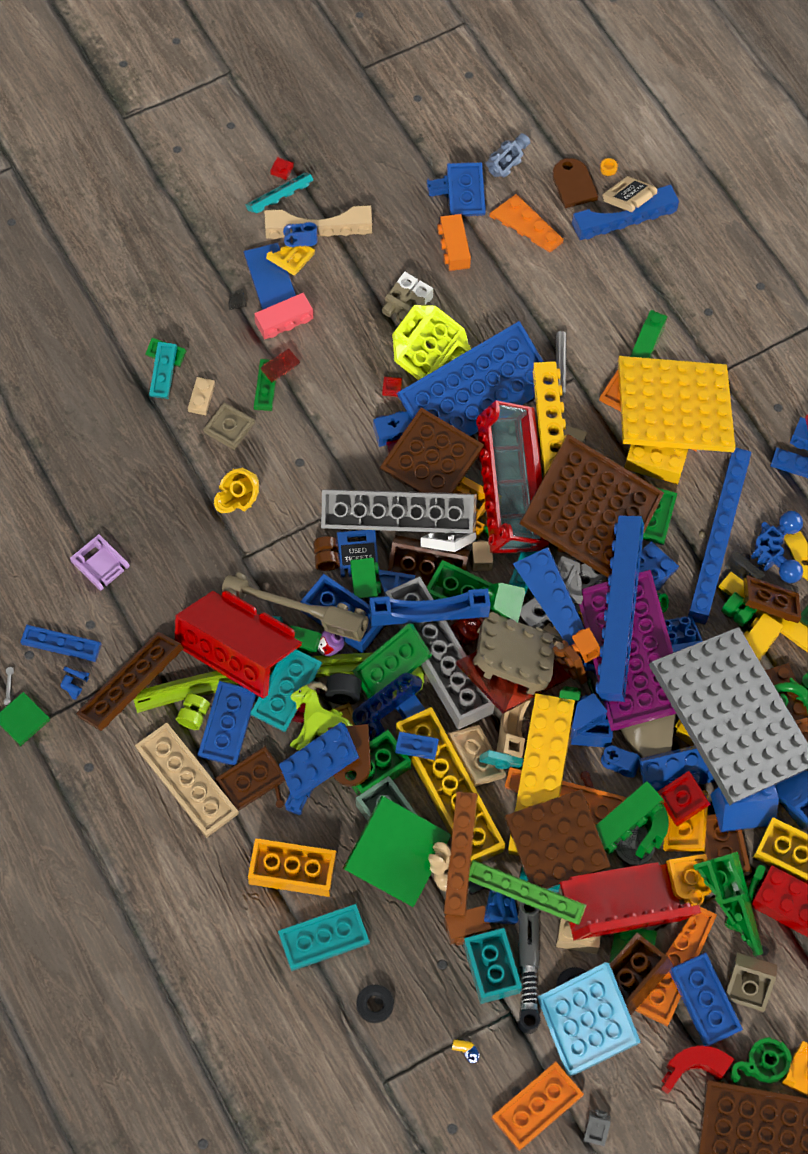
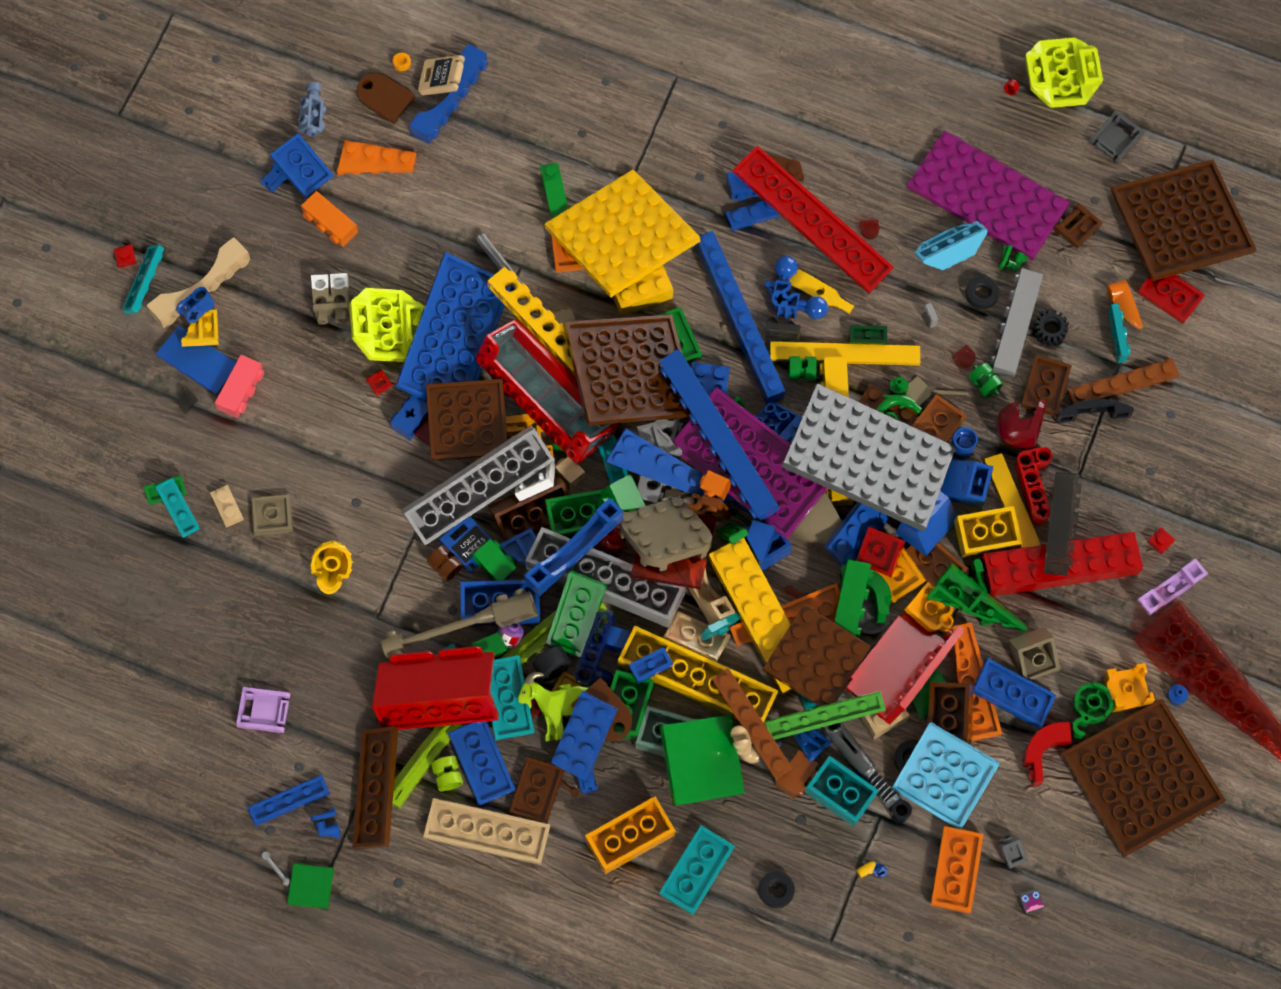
camera: 40 degrees left, 5 degrees up
green tile [254,359,279,411] -> none
clear red plate [261,349,300,382] -> none
blue piece [601,746,641,778] -> none
reddish brown plate [743,575,801,623] -> none

